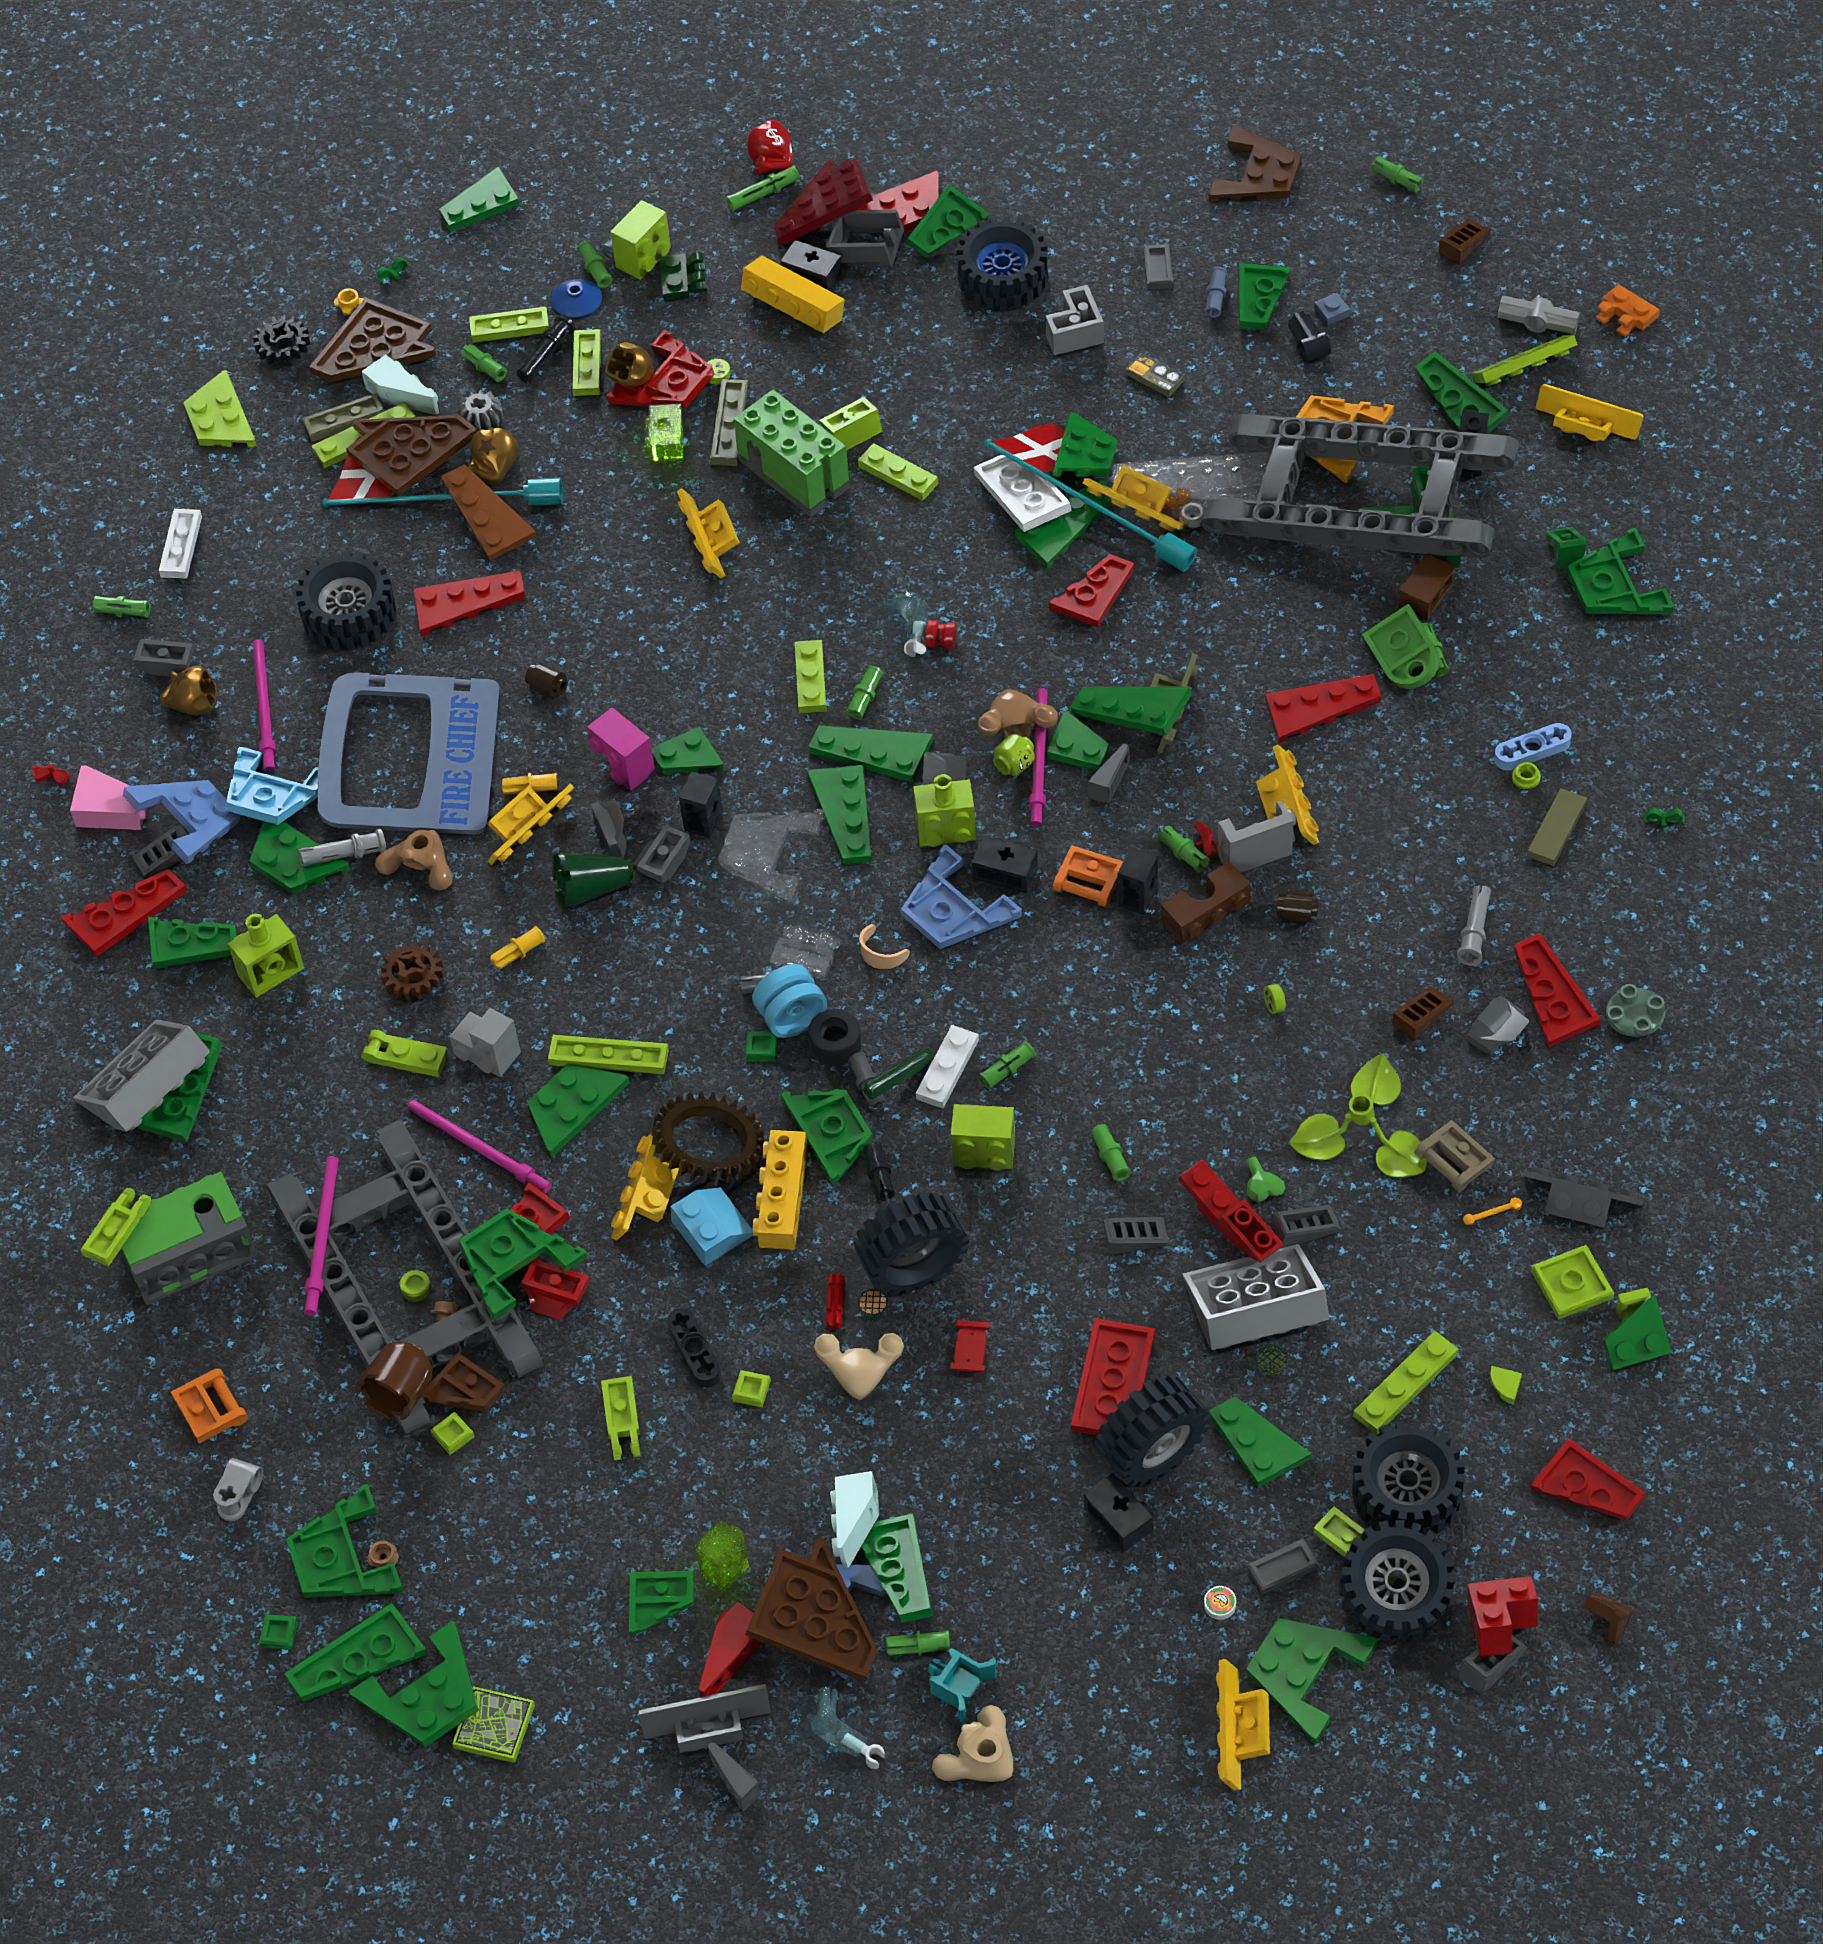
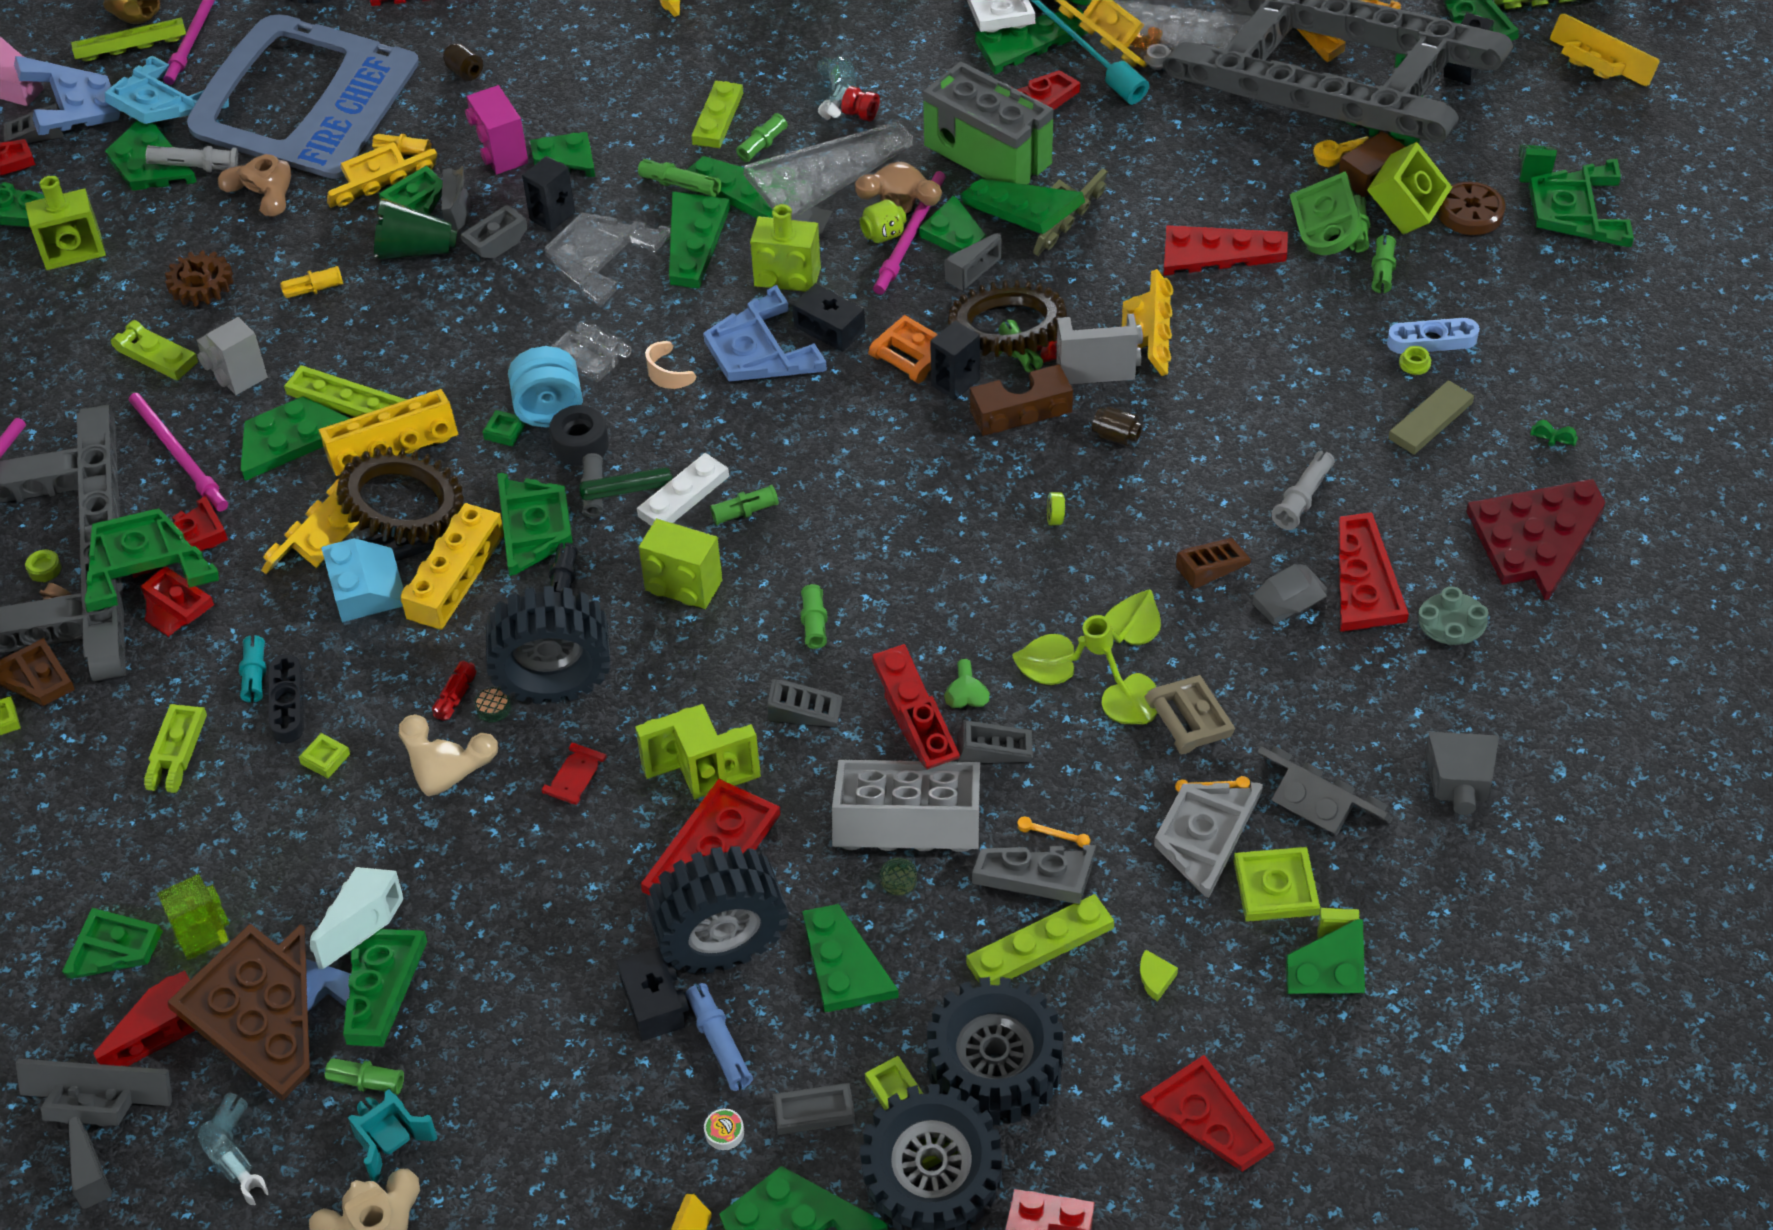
camera: 15 degrees right, 5 degrees down
none -> lime plate [71,17,186,61]
none -> teal pin [239,635,267,702]
none -> yellow brick [318,389,459,476]
none -> green wing [379,165,443,215]
none -> lime bracket [635,704,761,800]
none -> bright green pin [638,158,721,197]
none -> medium blue pin [685,983,753,1091]
none -> clear wing [743,121,913,219]
none -> piece [923,61,1053,185]
none -> dark brown piece [948,280,1067,357]
none -> dark grey wing [972,845,1096,904]
none -> light orange hinge [1017,816,1090,848]
none -> light grey wing [1154,783,1263,898]
none -> yellow plate [1313,136,1369,167]
none -> lime brick [1367,142,1452,235]
none -> bright green pin [1371,235,1396,293]
none -> dark grey torso [1425,732,1499,815]
none -> reddish brown wheel [1437,181,1506,235]
none -> dark red wing [1466,479,1606,600]

